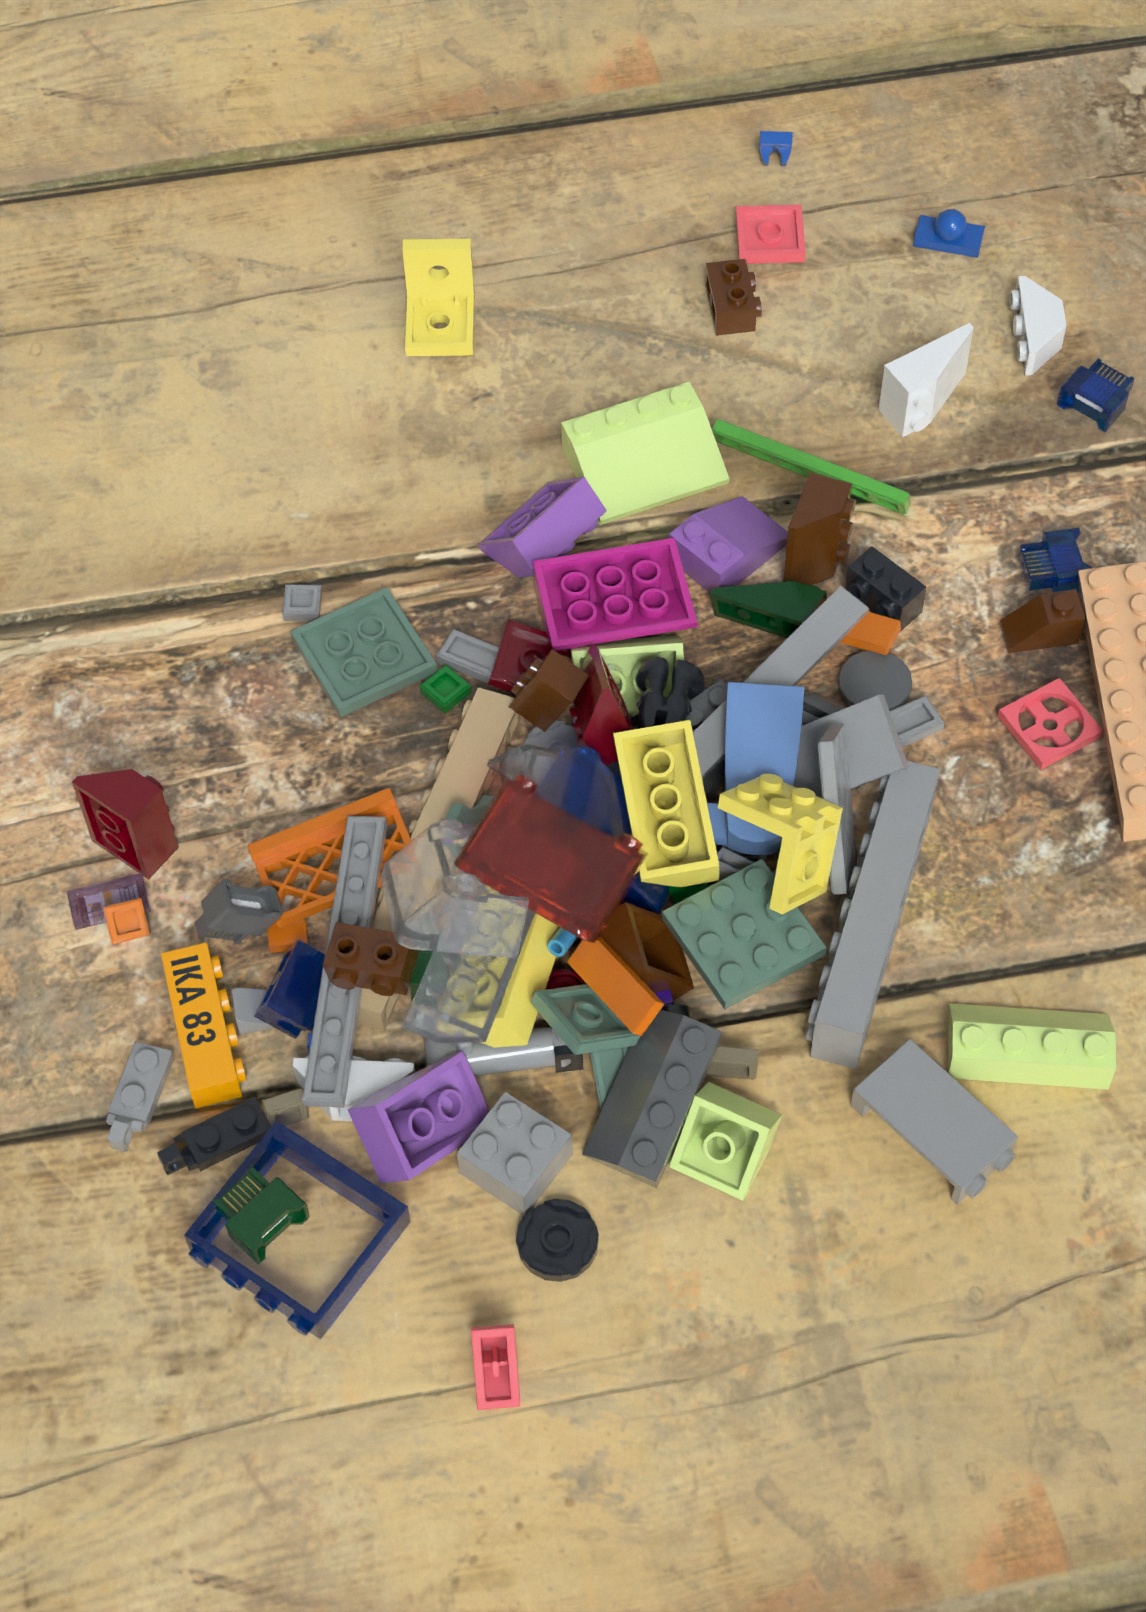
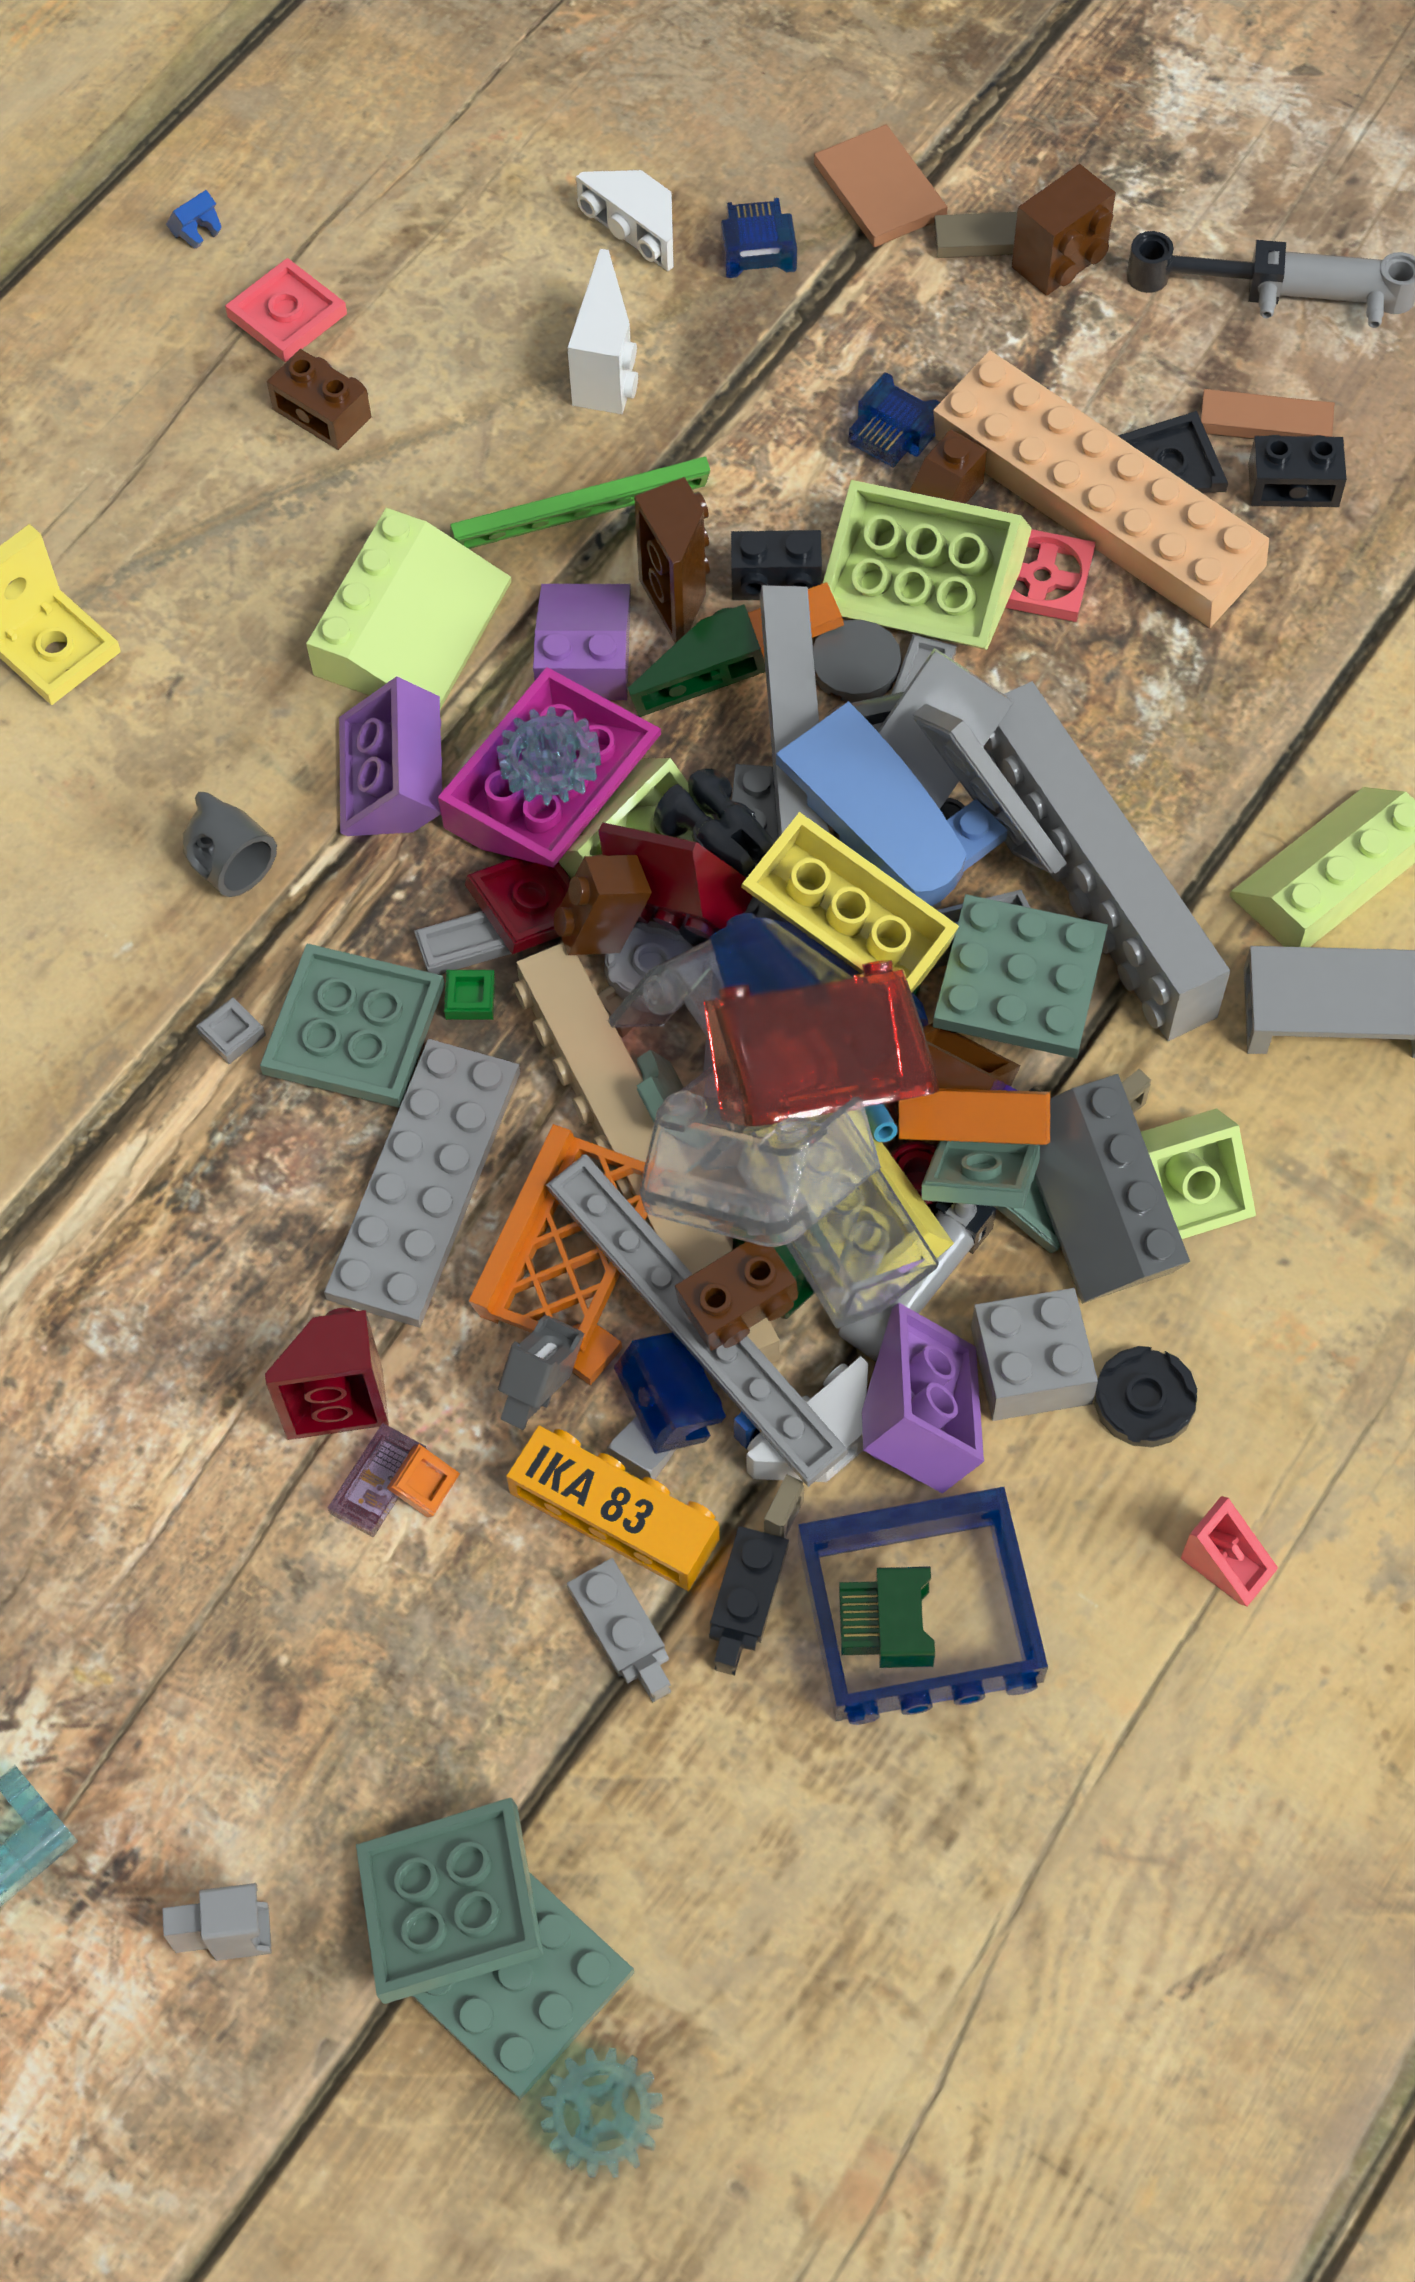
camera: 45 degrees left, 5 degrees up
light yellow bracket [718,774,843,915] -> none
blue tile [913,209,985,258] -> none
none -> dark grey piece [183,792,277,897]
none -> light grey plate [324,1039,520,1328]
none -> clear light blue gear [497,707,601,805]
none -> yellowish green slope [823,480,1032,650]

